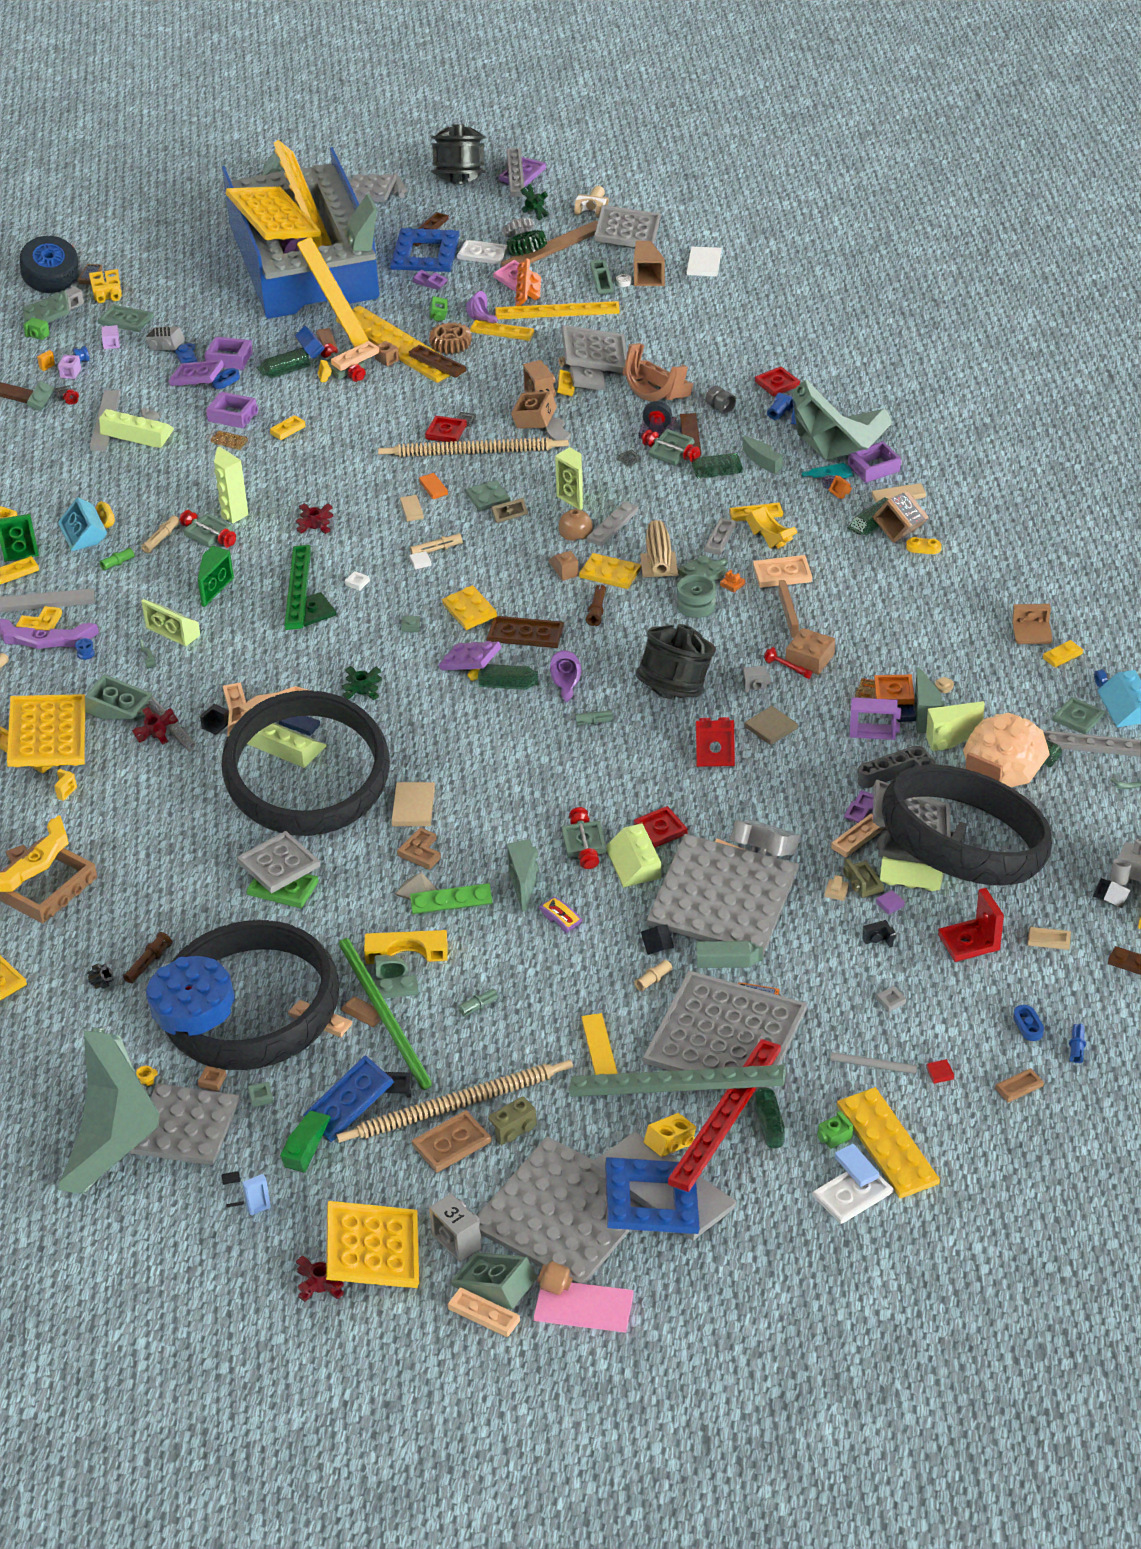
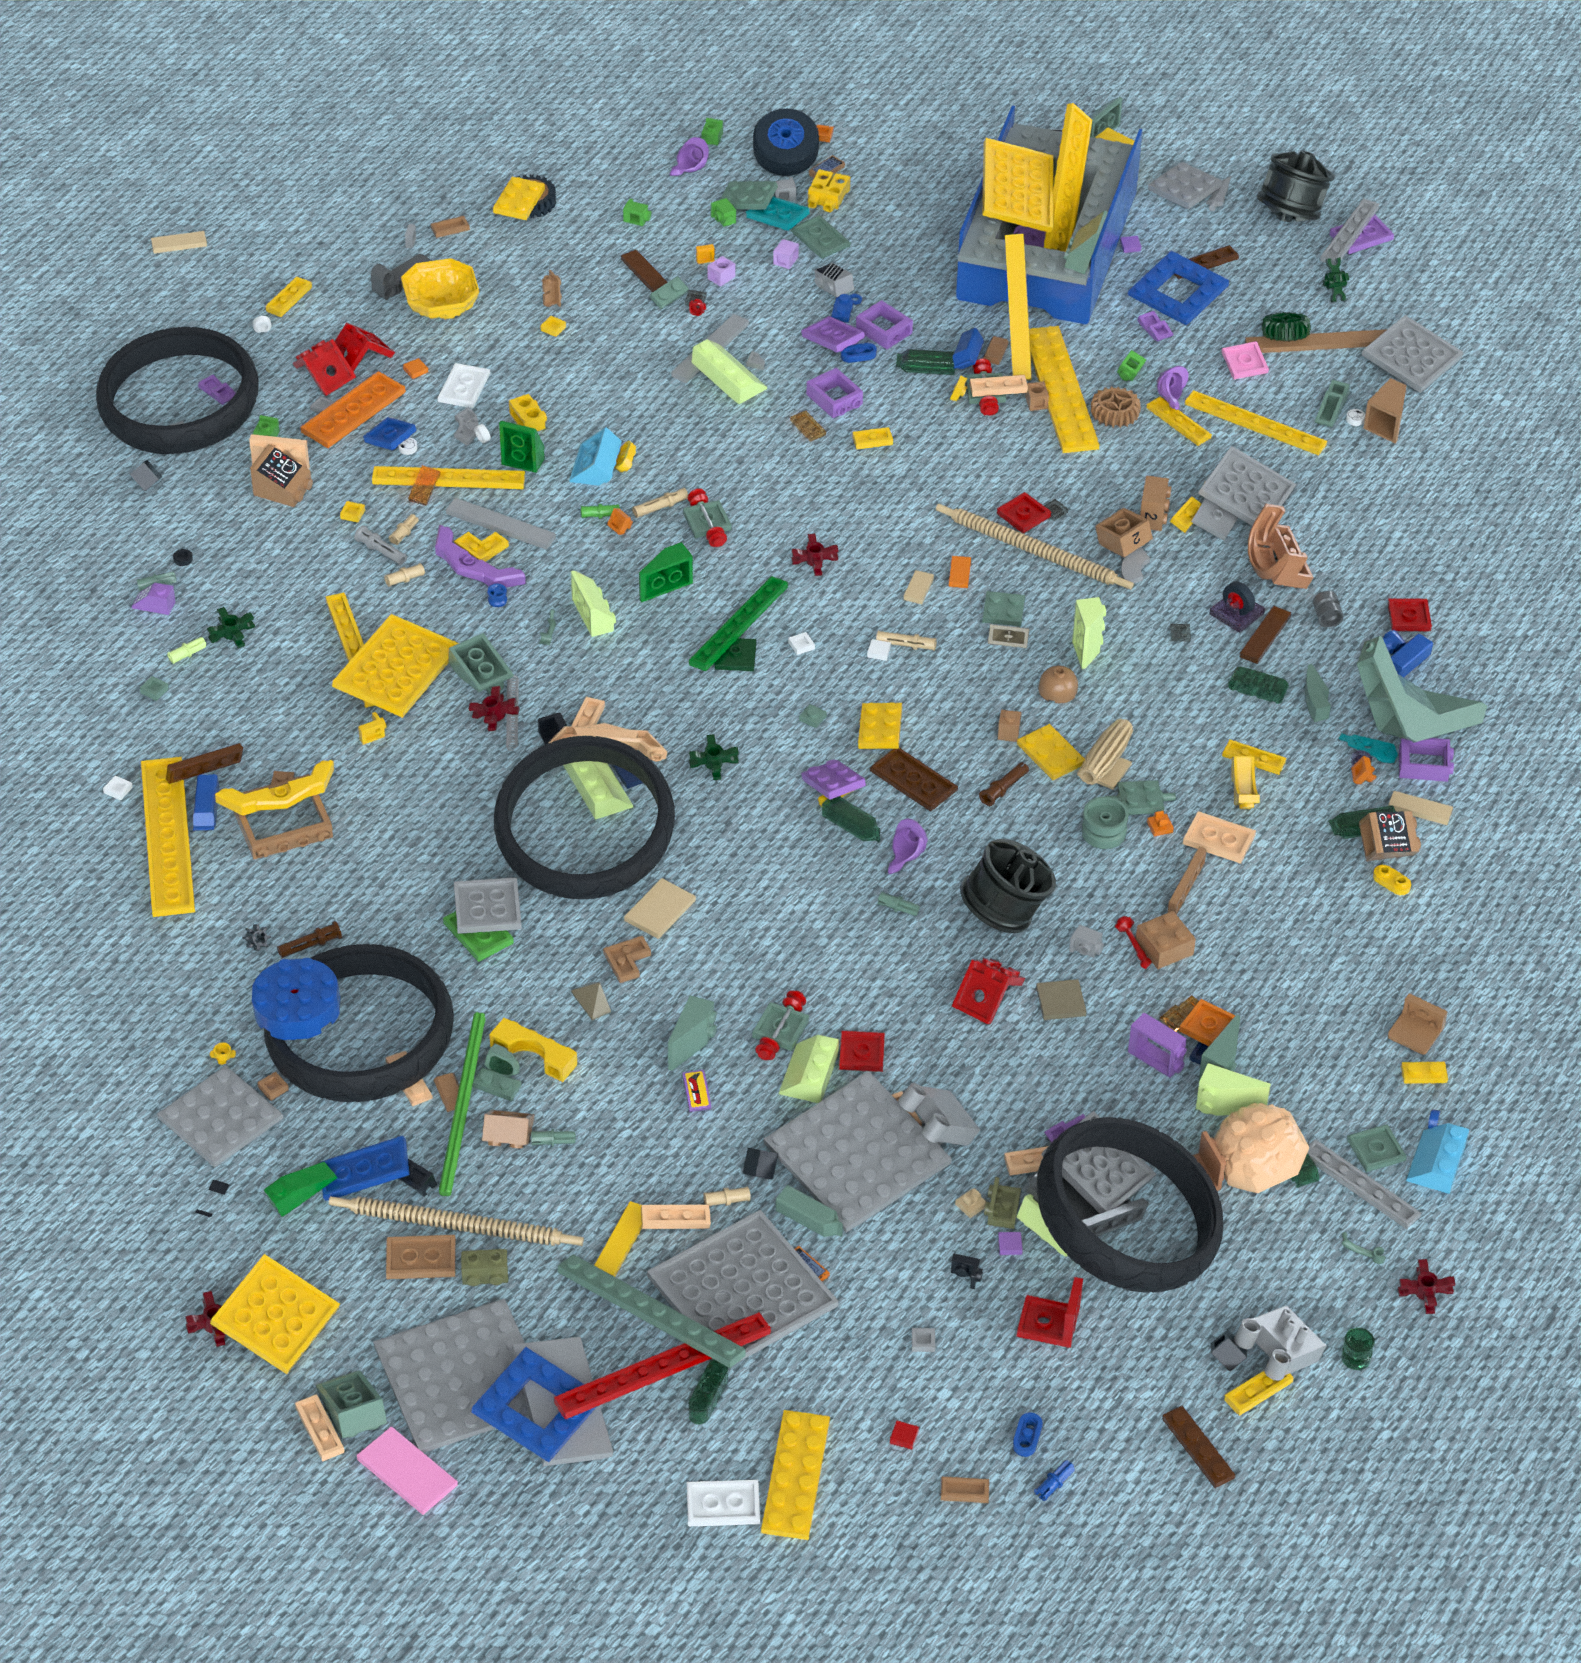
camera: 30 degrees right, 5 degrees up
sand green panel [58,1027,160,1193] -> none
blue wheel [72,346,90,363] -> none
yellowish green slope [214,446,248,524] -> none
light blue tile [242,1174,271,1215] -> none
sand green plate [248,1082,274,1108] -> none
reddish brown tile [409,345,466,378] -> none
bright green plate [410,883,492,914] -> none
light grey brick [429,1193,482,1262] -> none
white tile [457,240,508,264] -> none
light grey gear [502,217,535,237] -> none
orange bracket [515,258,541,306] -> none
medium nougat head [537,1261,573,1295] -> none
tan connector [575,186,609,218] -> none
light grey plate [587,501,638,547] -> none
sand green plate [642,429,701,466] -> none
yellow brick [643,1113,697,1157] -> none
white tile [687,247,722,276] -> none
light grey tile [704,518,736,555] -> none
bright green brick [817,1111,853,1149] -> none
light grey bar [831,1052,917,1074] -> none
light blue tile [835,1144,879,1187] -> none
dark grey beam [858,746,936,788] -> none
tan plate [935,677,954,693] -> none
tan tile [1028,927,1071,950] -> none
none -> slope [482,1110,535,1148]
none -> orange tile [607,508,633,535]
none -> light nougat plate [641,1205,711,1229]
none -> teal plate [746,197,810,231]

